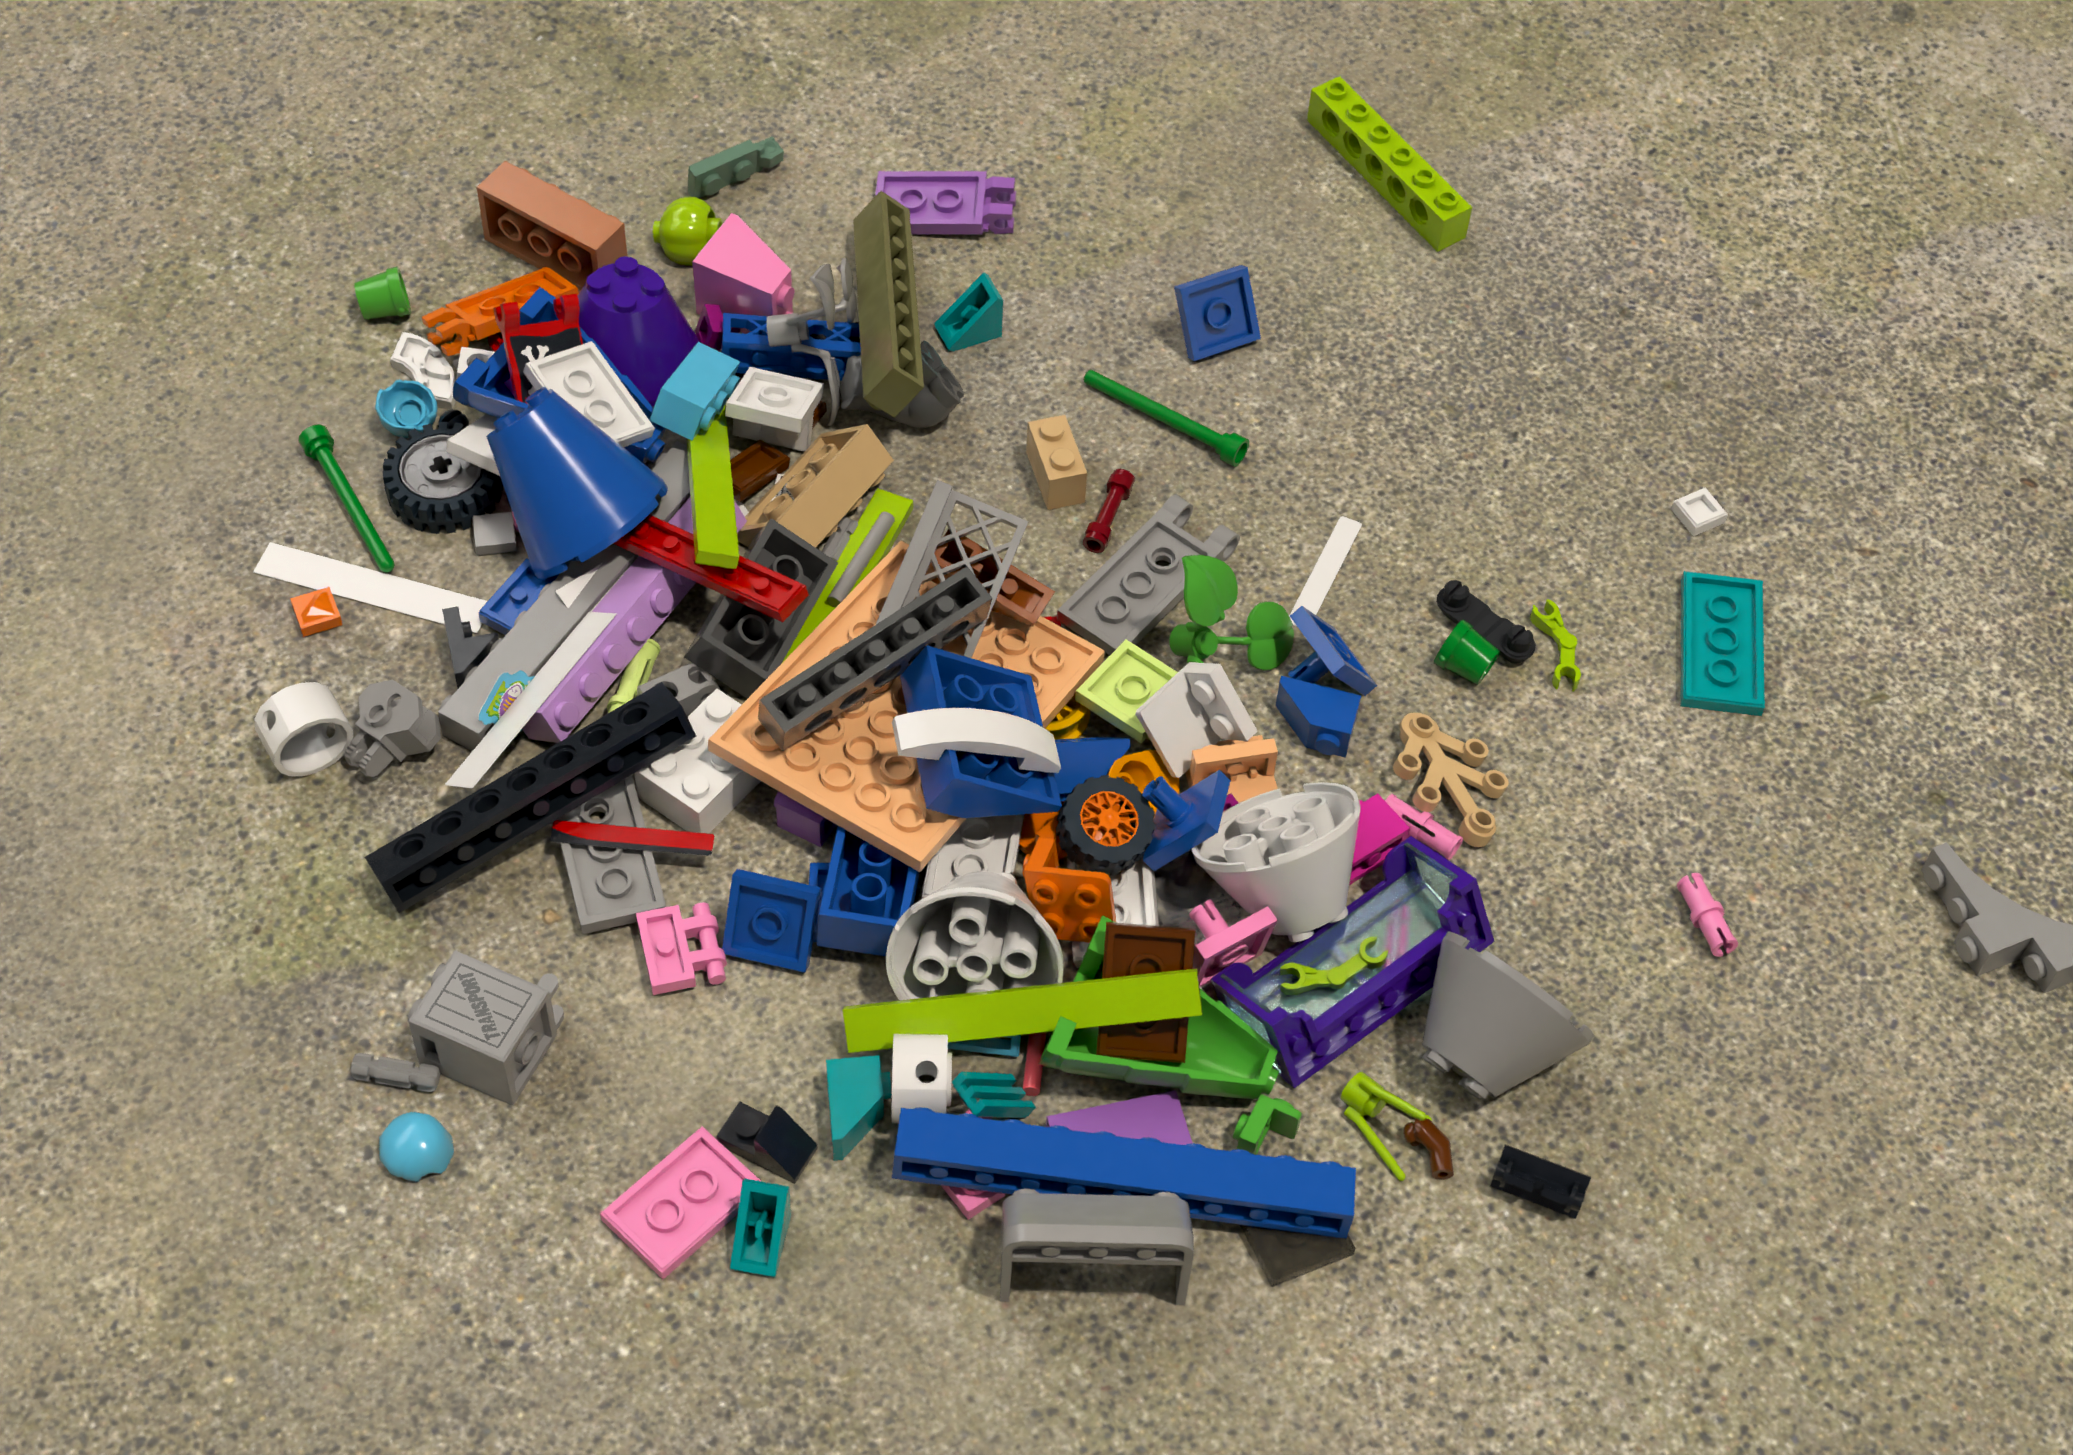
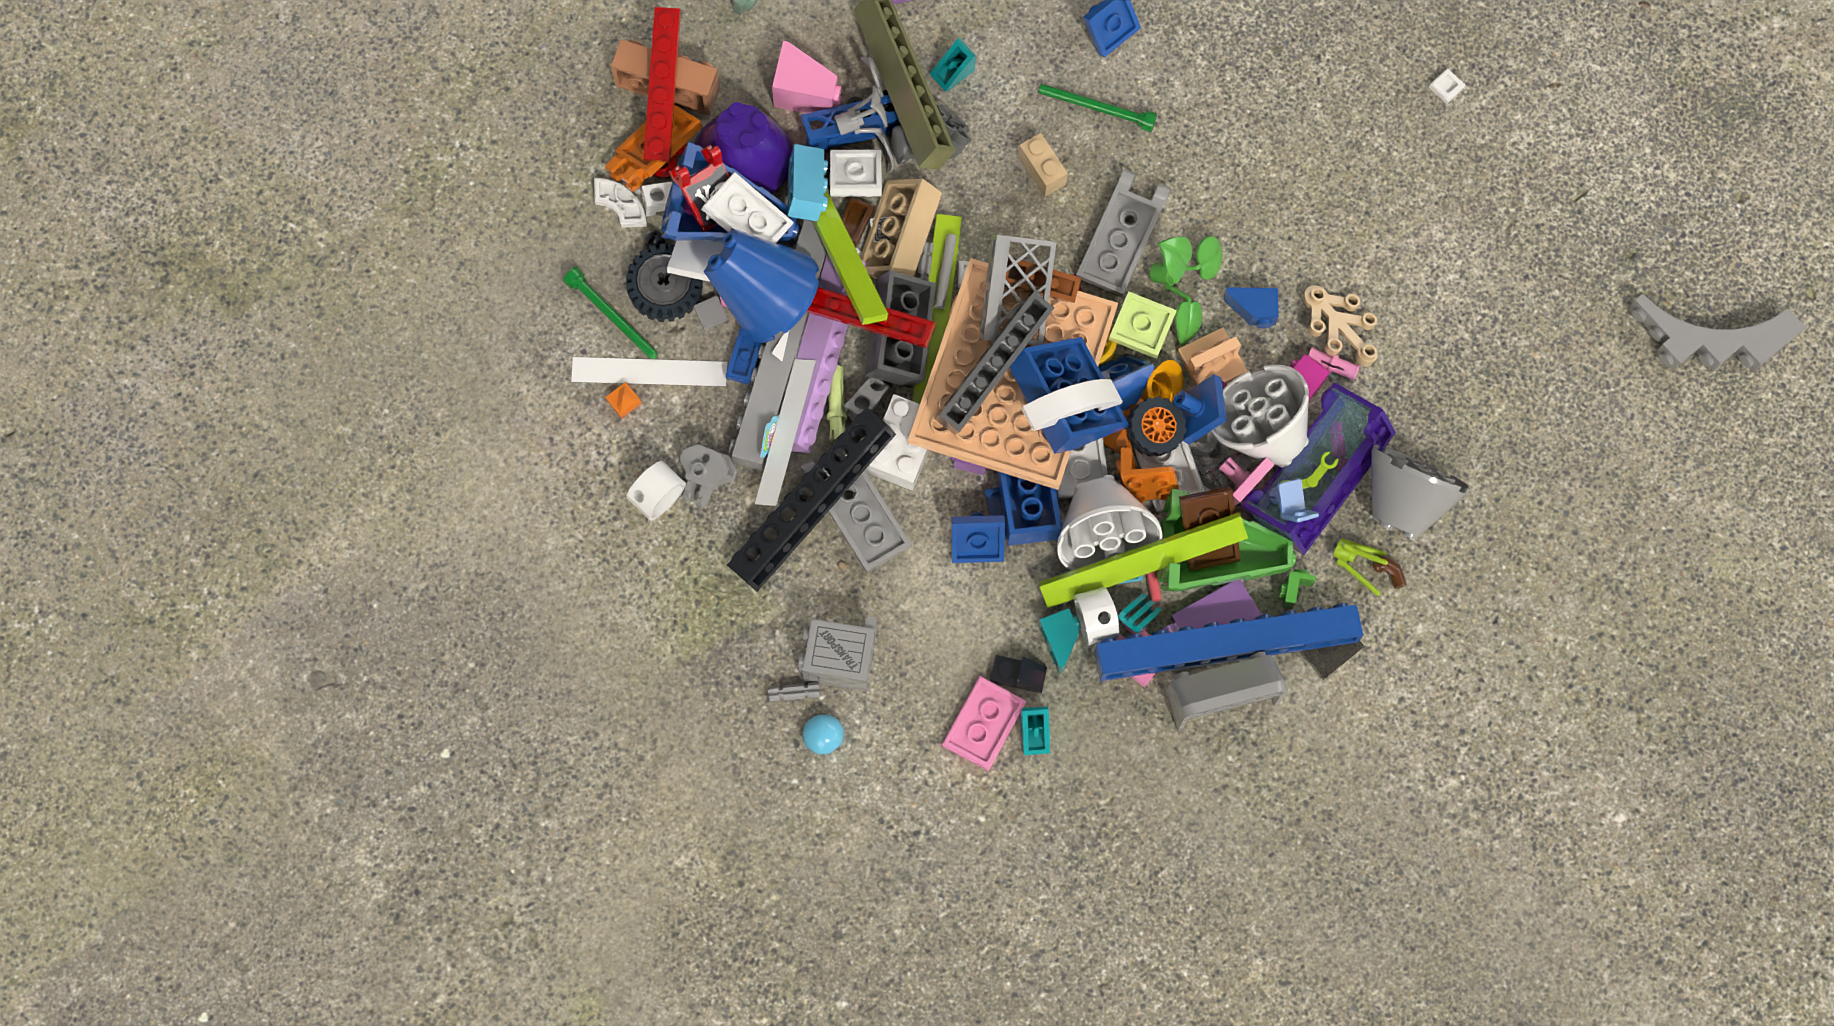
camera: 15 degrees left, 20 degrees up
bright green piece [354,266,411,320] -> none
medium azure hair [375,379,437,438] -> none
slope [442,606,499,689] -> none
red sticker [550,820,715,856] -> none
bright pink plate [636,902,727,995] -> none
lime plant [653,196,723,266] -> none
magenta tile [695,304,741,352] -> none
dark red bar [1082,469,1135,553] -> none
white bracket [1136,662,1258,778] -> none
blue tile [1288,606,1377,696] -> none
white sticker [1289,516,1362,626] -> none
green piece [1434,620,1500,685] -> none
black piece [1437,580,1536,663] -> none
black hinge [1490,1144,1591,1219] -> none
lime piece [1530,599,1581,692] -> none
bright pink pin [1677,873,1738,957] -> none
teal tile [1680,571,1765,716] -> none
none -> red plate [644,7,681,162]
none -> bracket [1269,479,1319,522]

